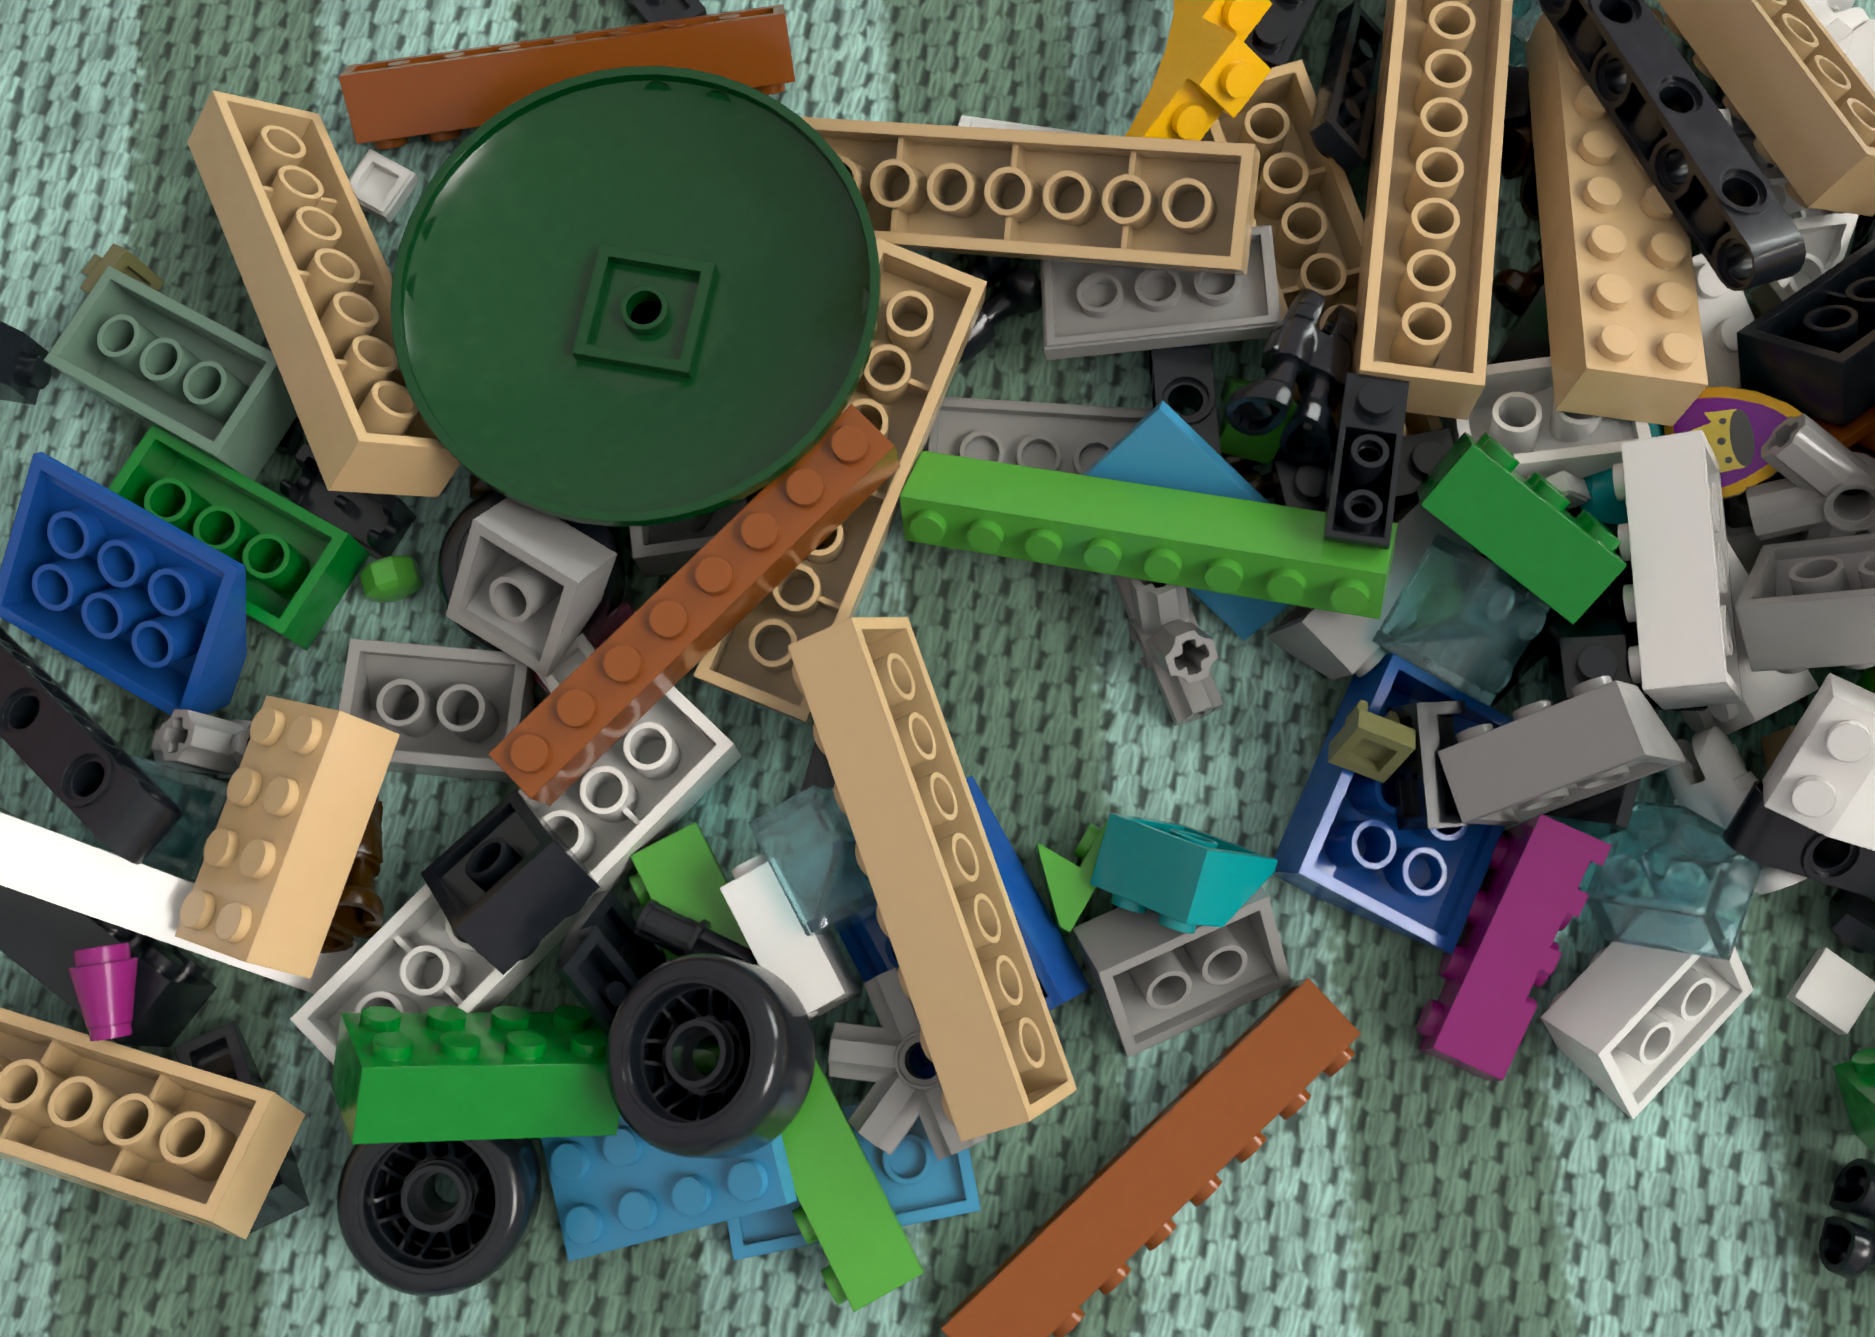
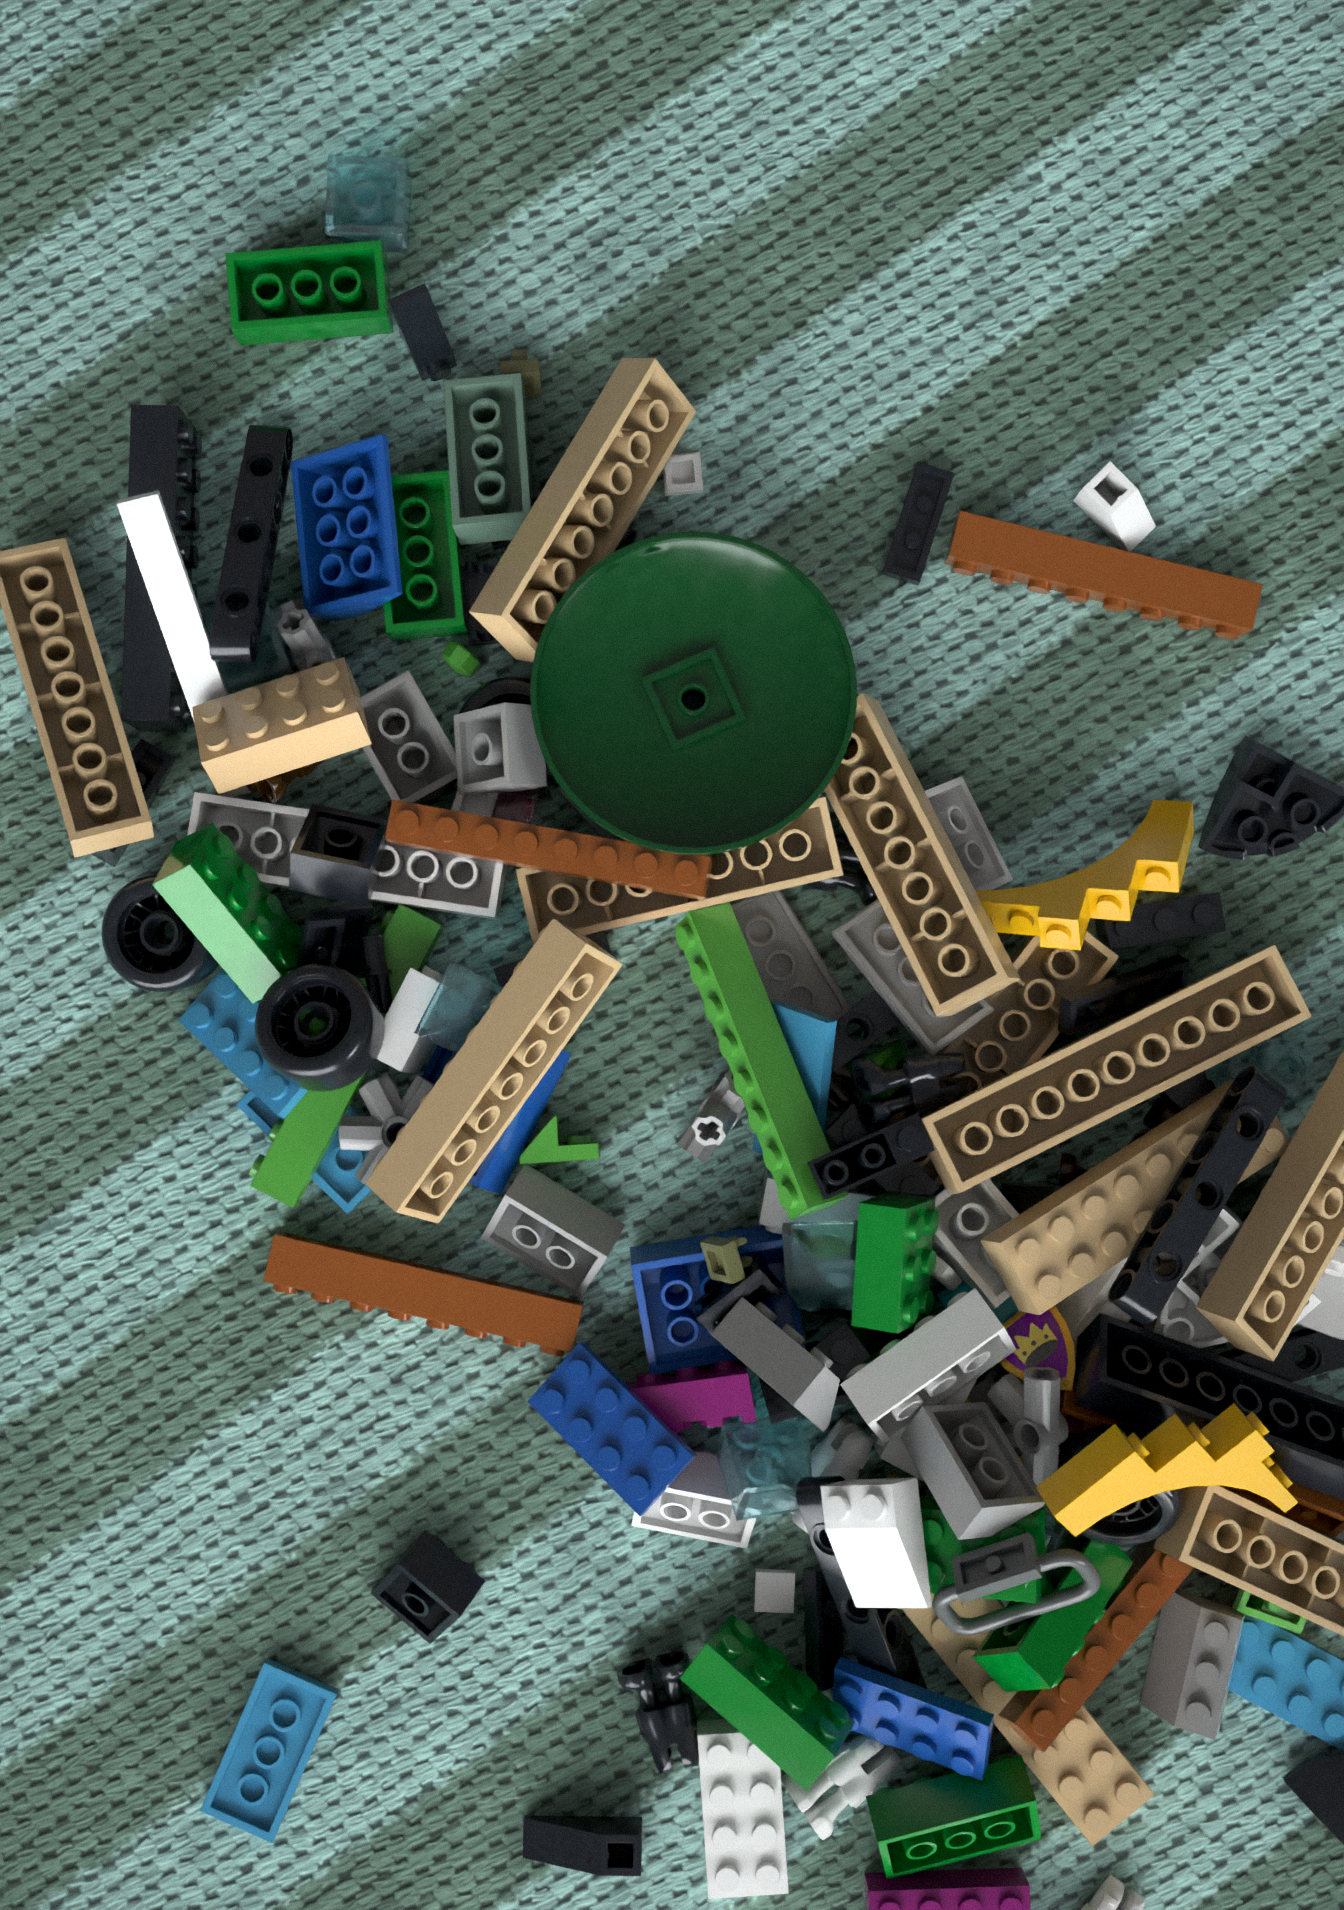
camera: 50 degrees right, 10 degrees up
magenta cone [67,942,138,1041] -> none
dark orange brick [338,4,795,149] -> none
teal slope [1090,813,1278,934] -> none
none -> blue plate [528,1342,697,1516]

